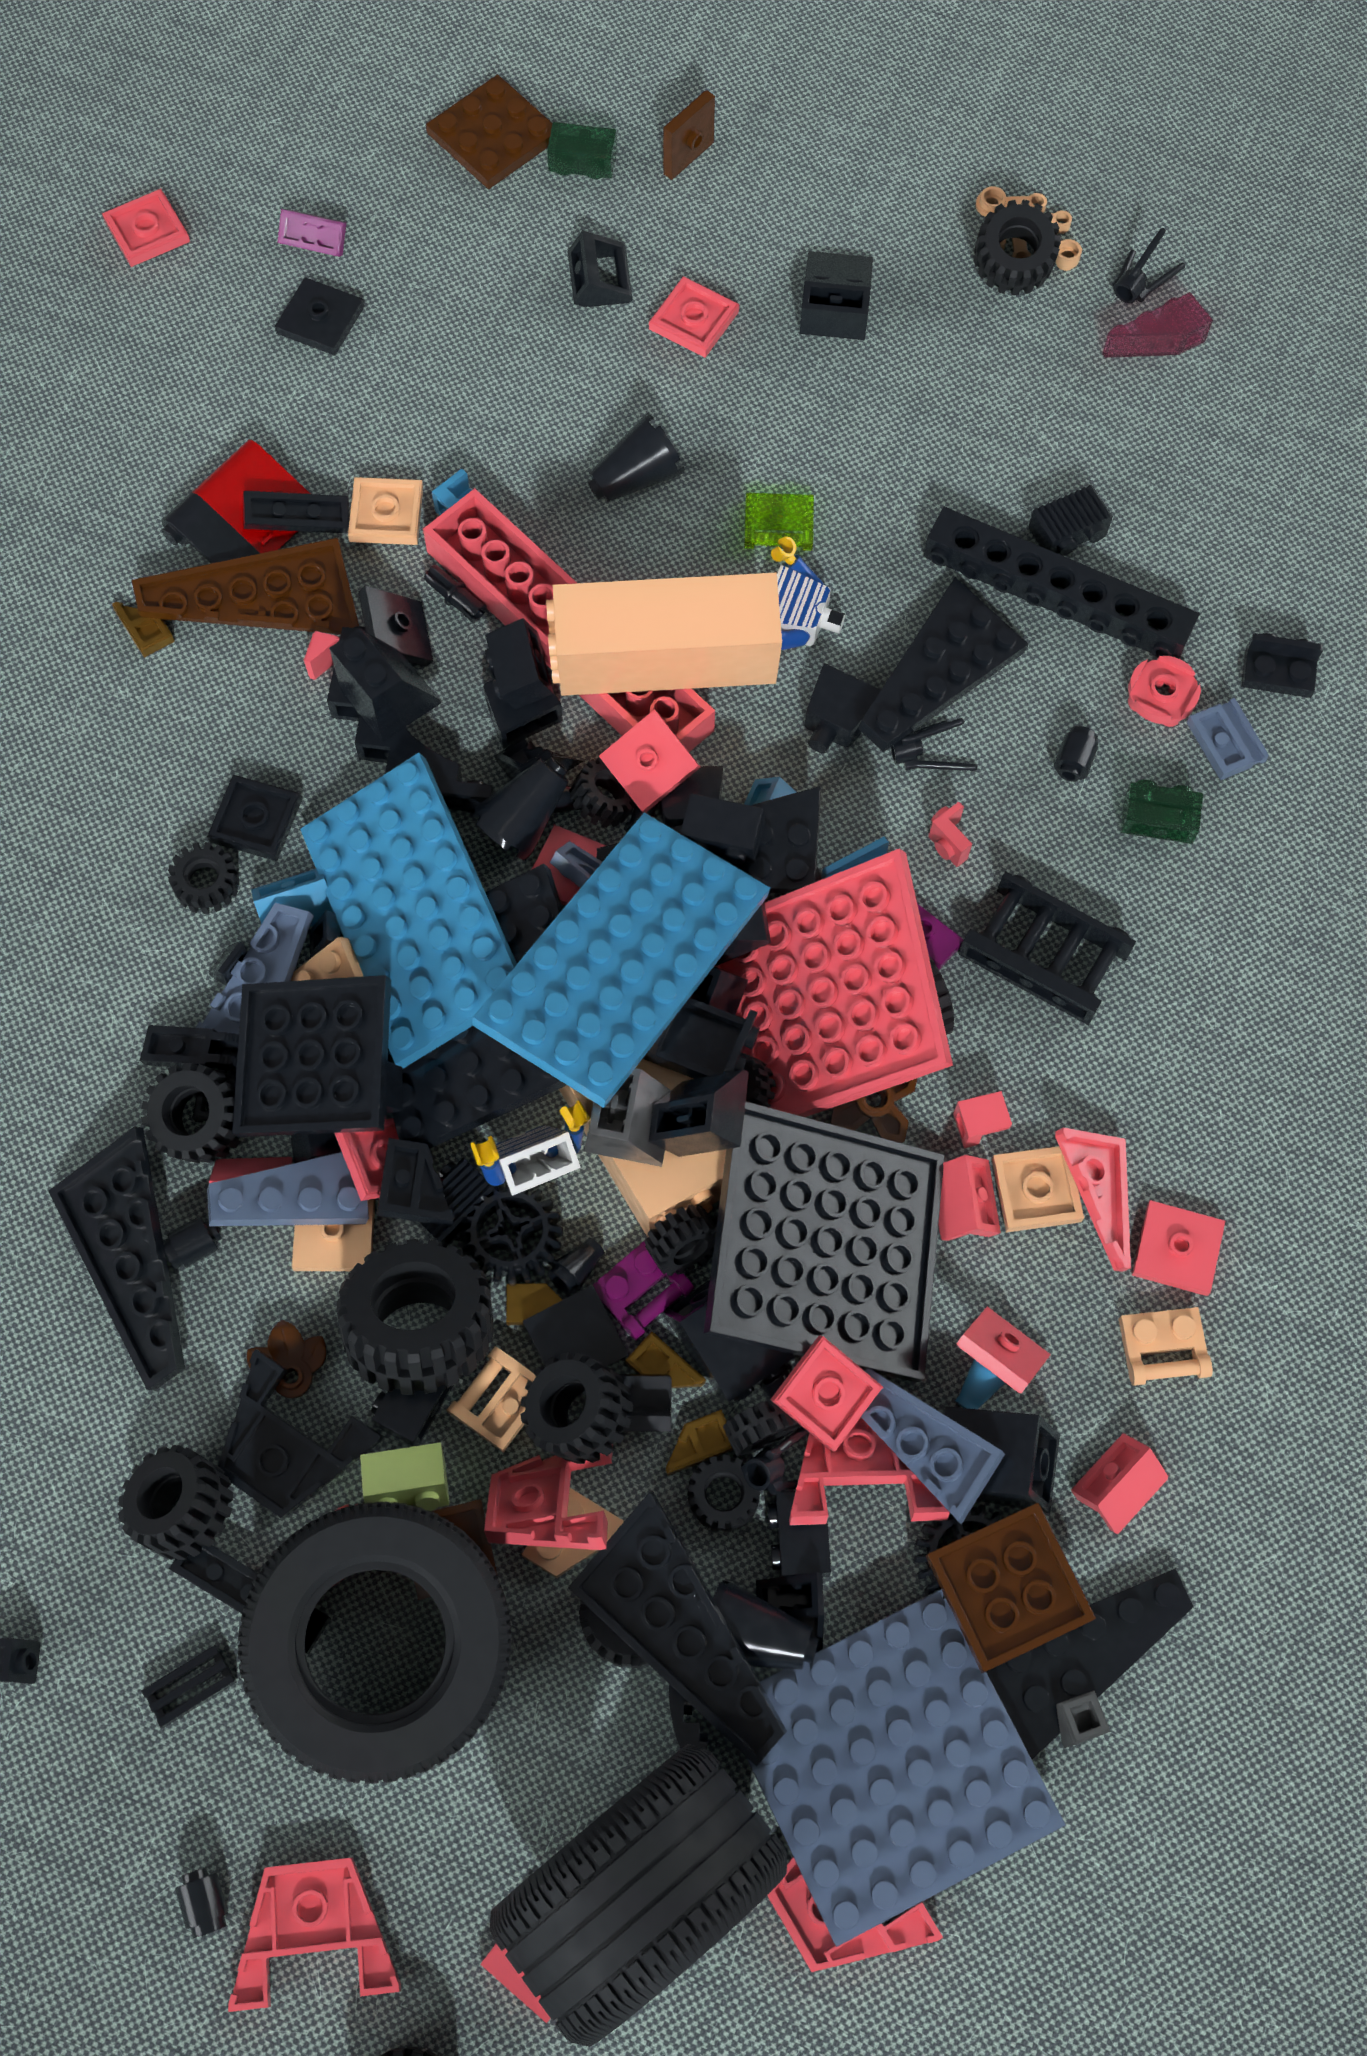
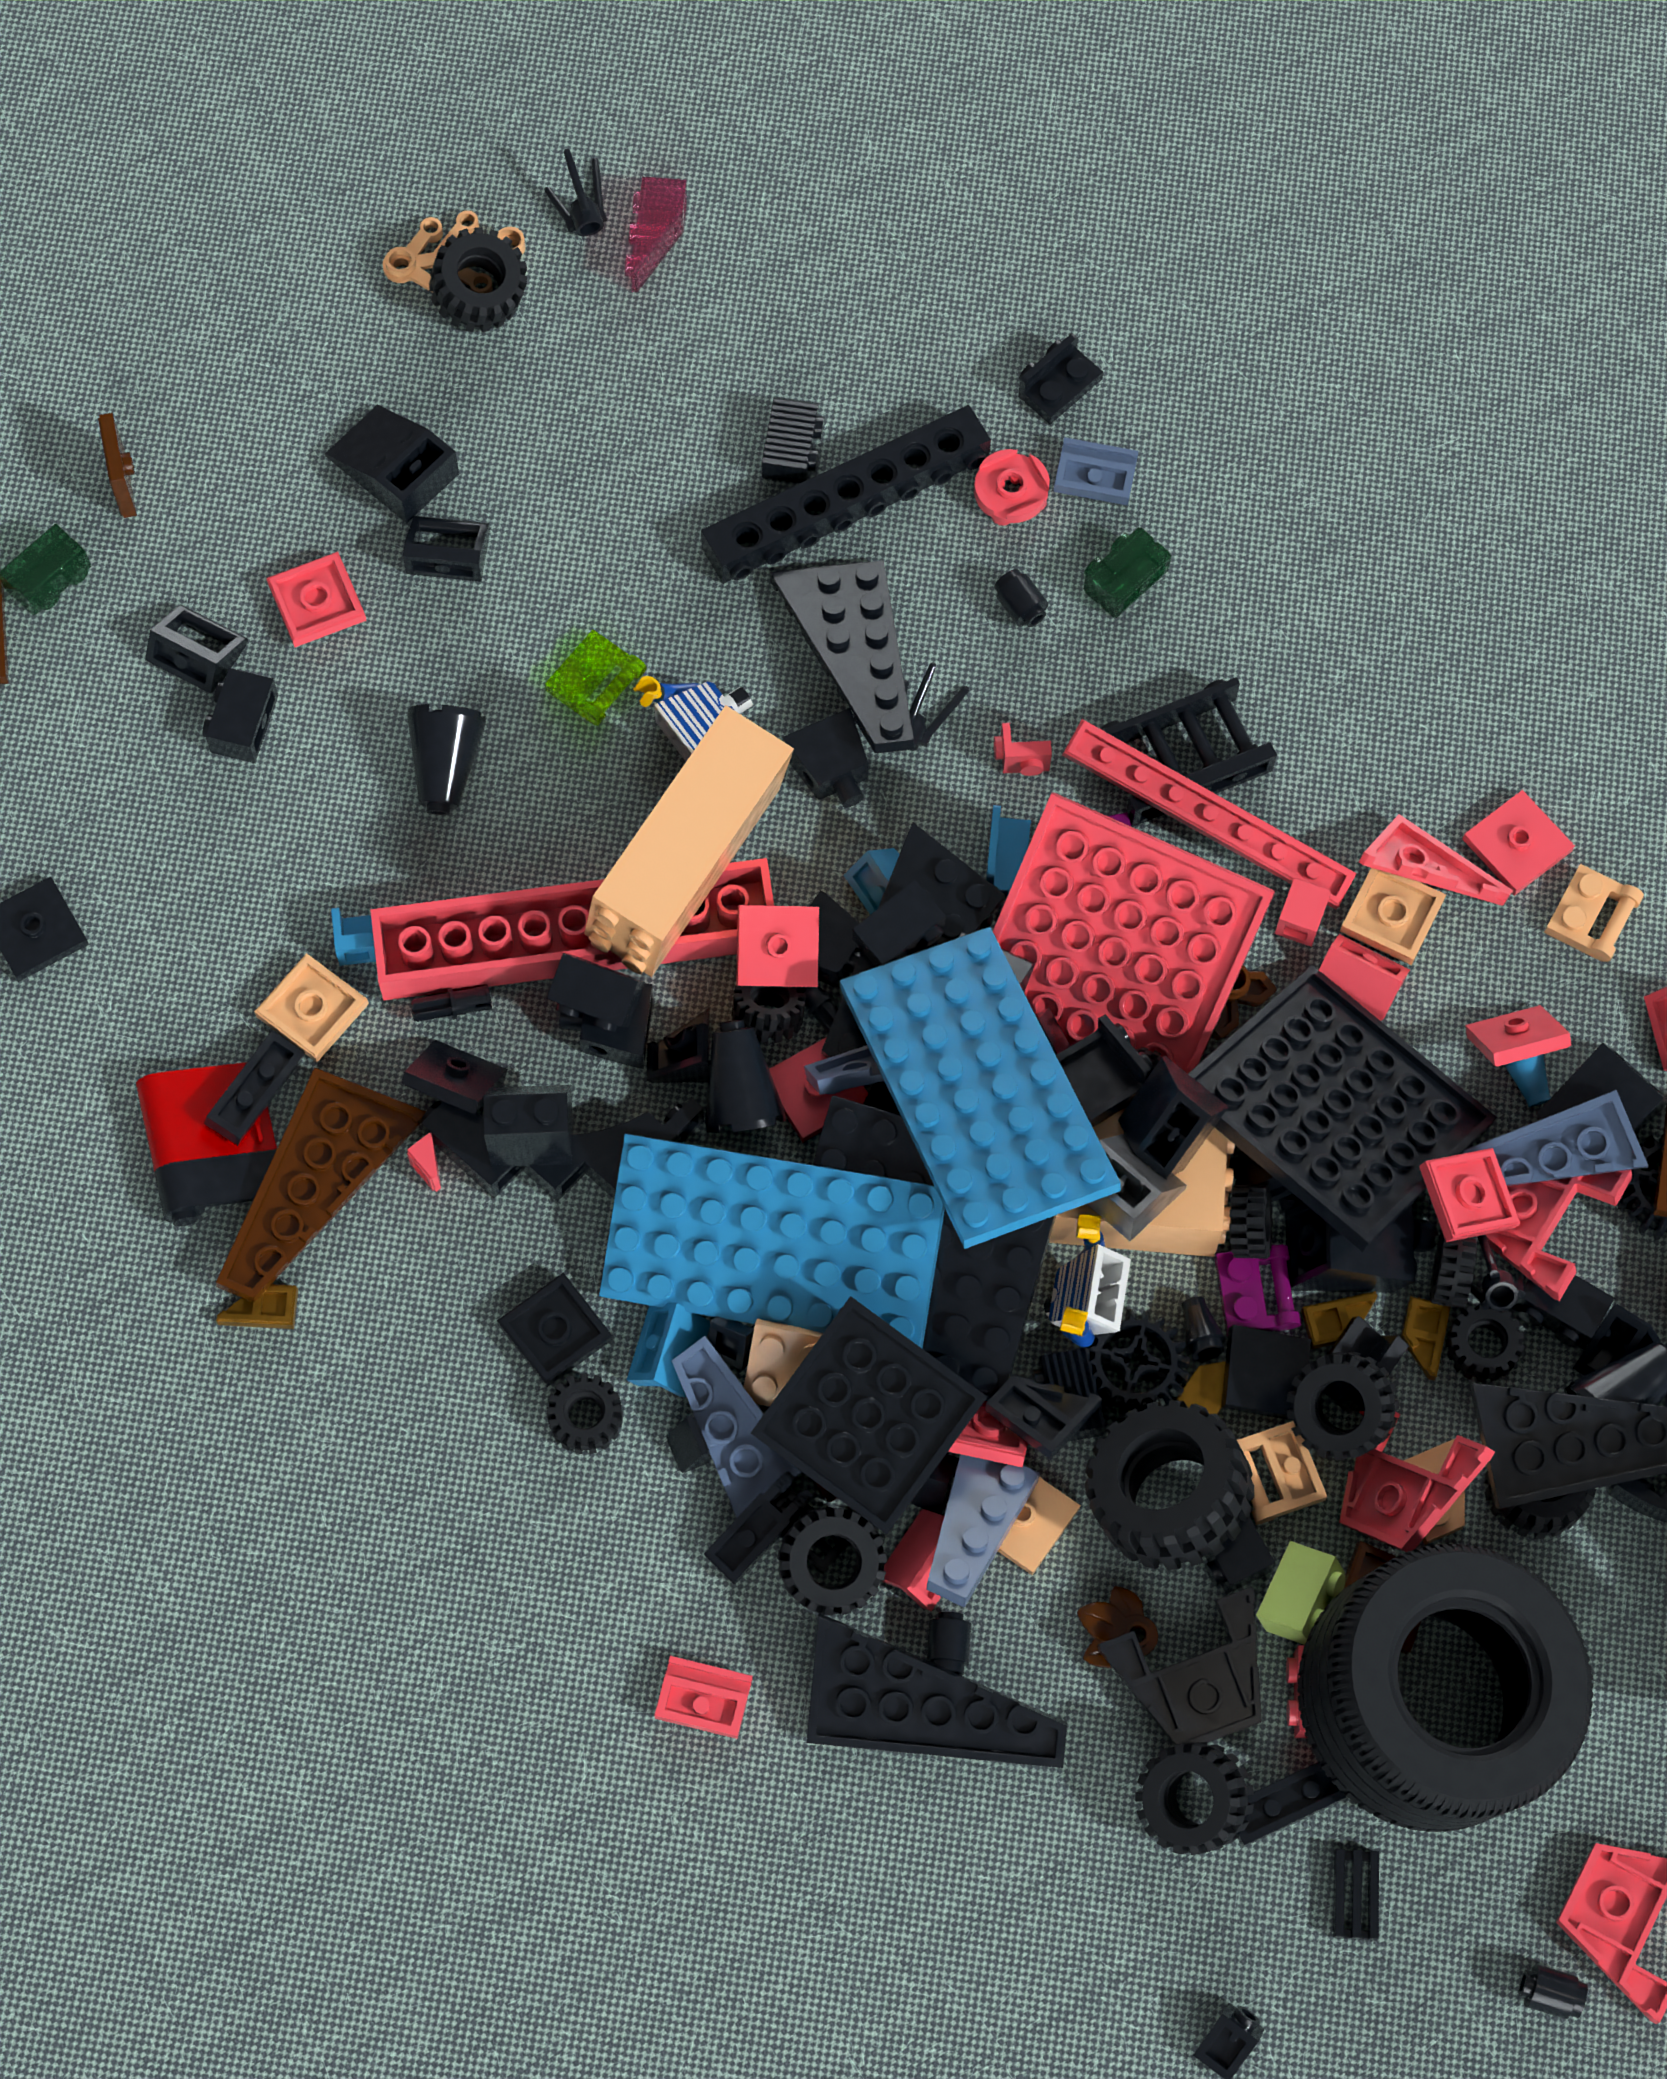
camera: 55 degrees left, 0 degrees up
none -> black brick [202,668,278,763]
none -> black tile [403,516,490,582]
none -> coral plate [654,1656,753,1739]
none -> coral tile [1062,719,1357,909]

